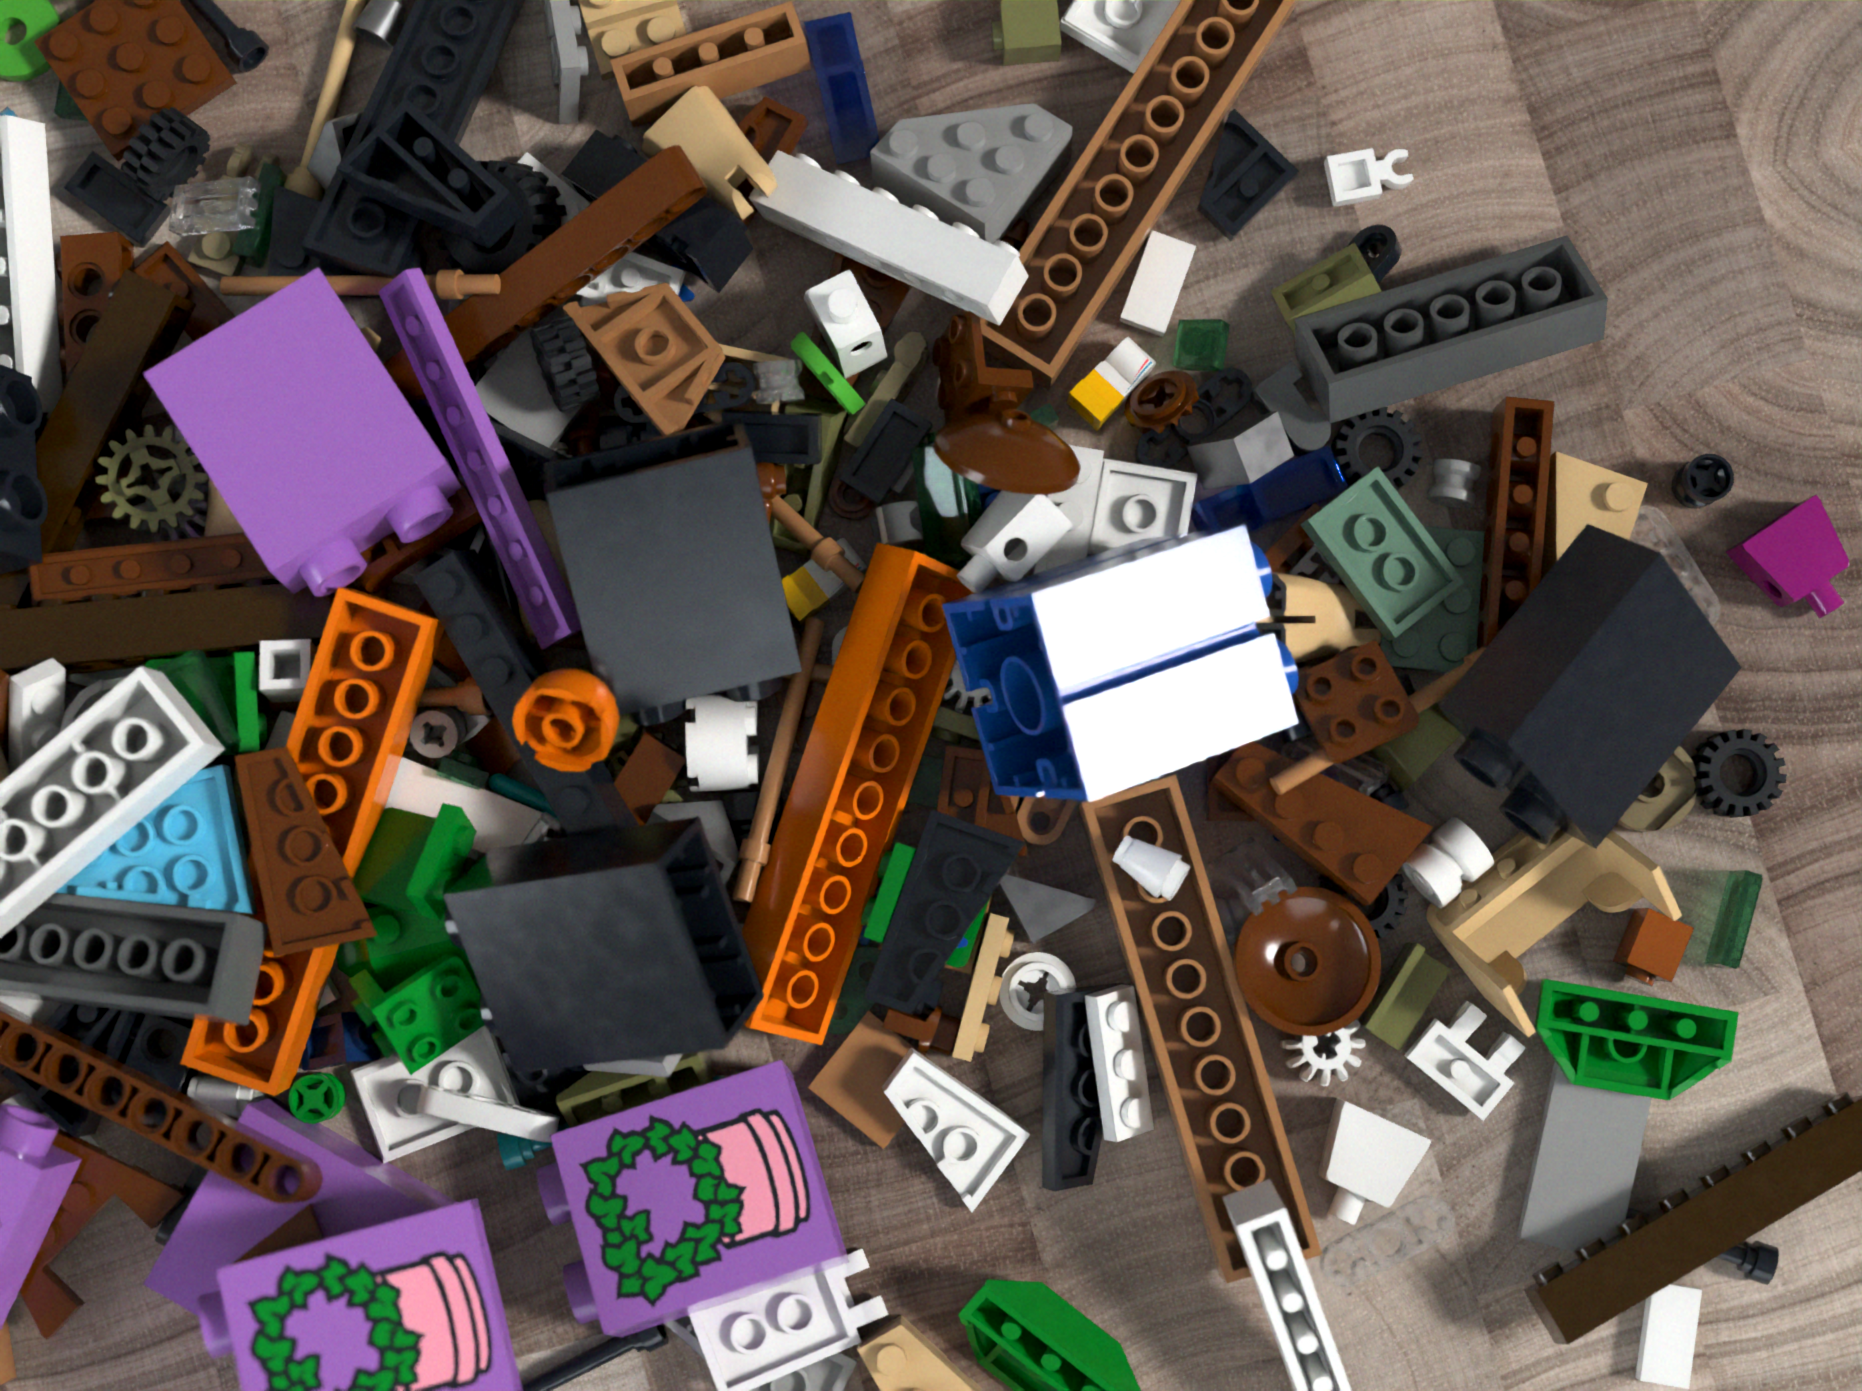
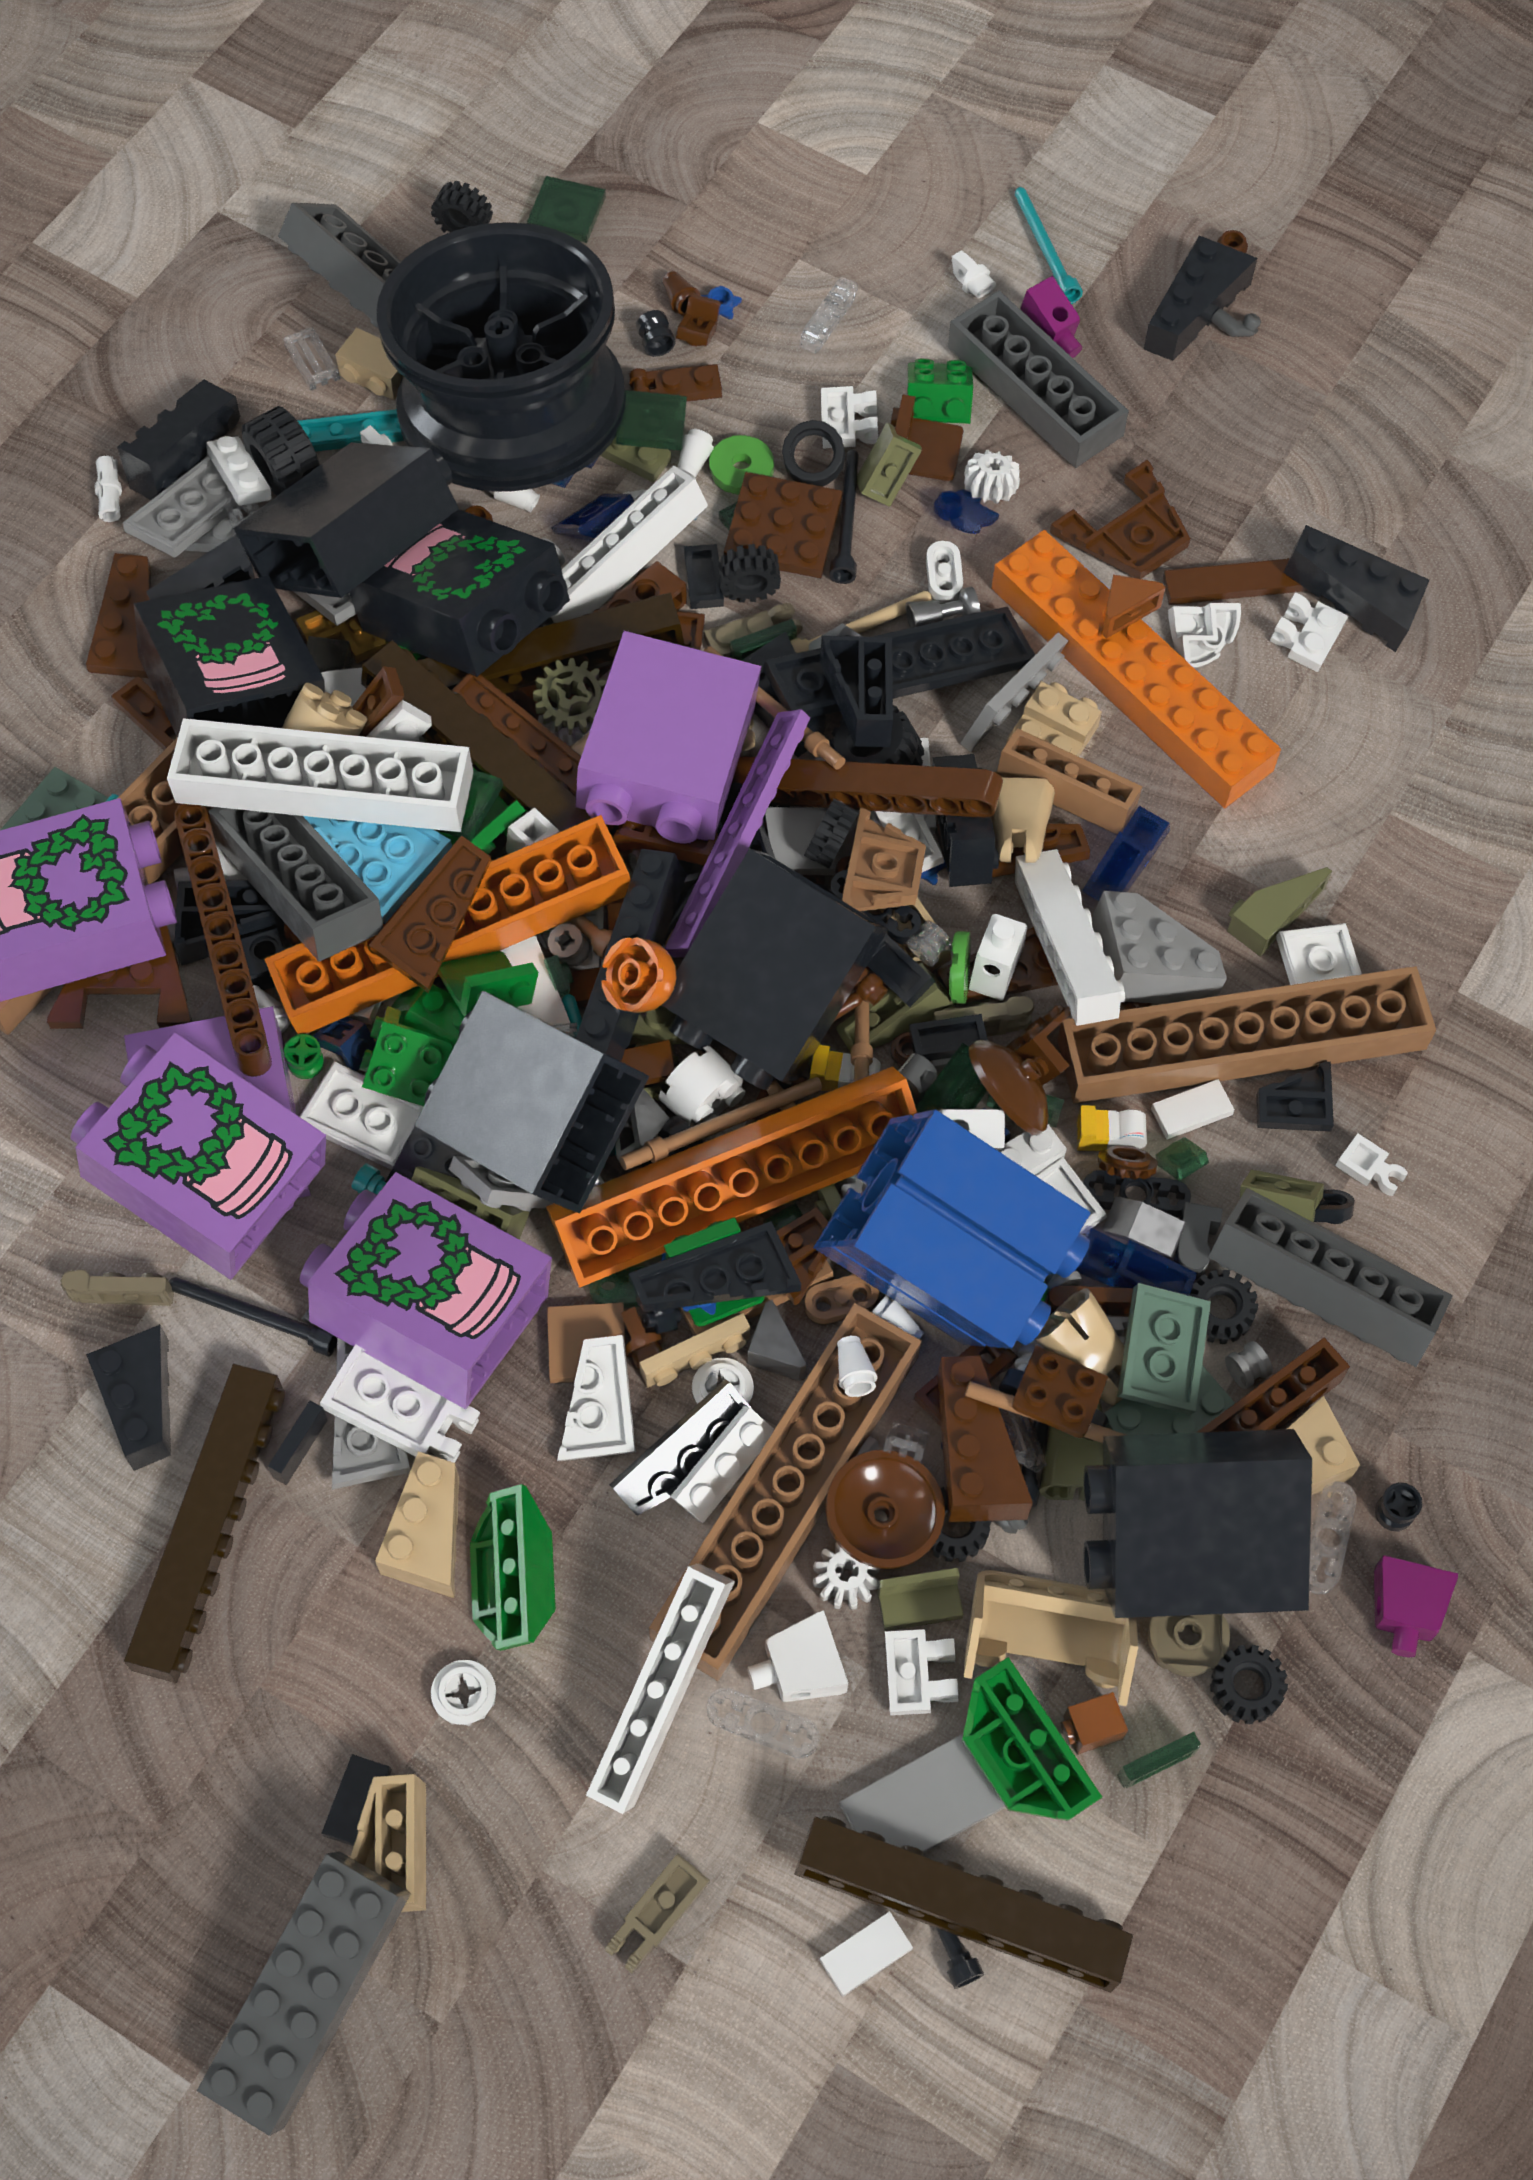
camera: 50 degrees right, 20 degrees down
clear tile [168,176,261,236] -> none
white beam [416,1085,560,1142] -> none
white wheel [1401,817,1494,909] -> none

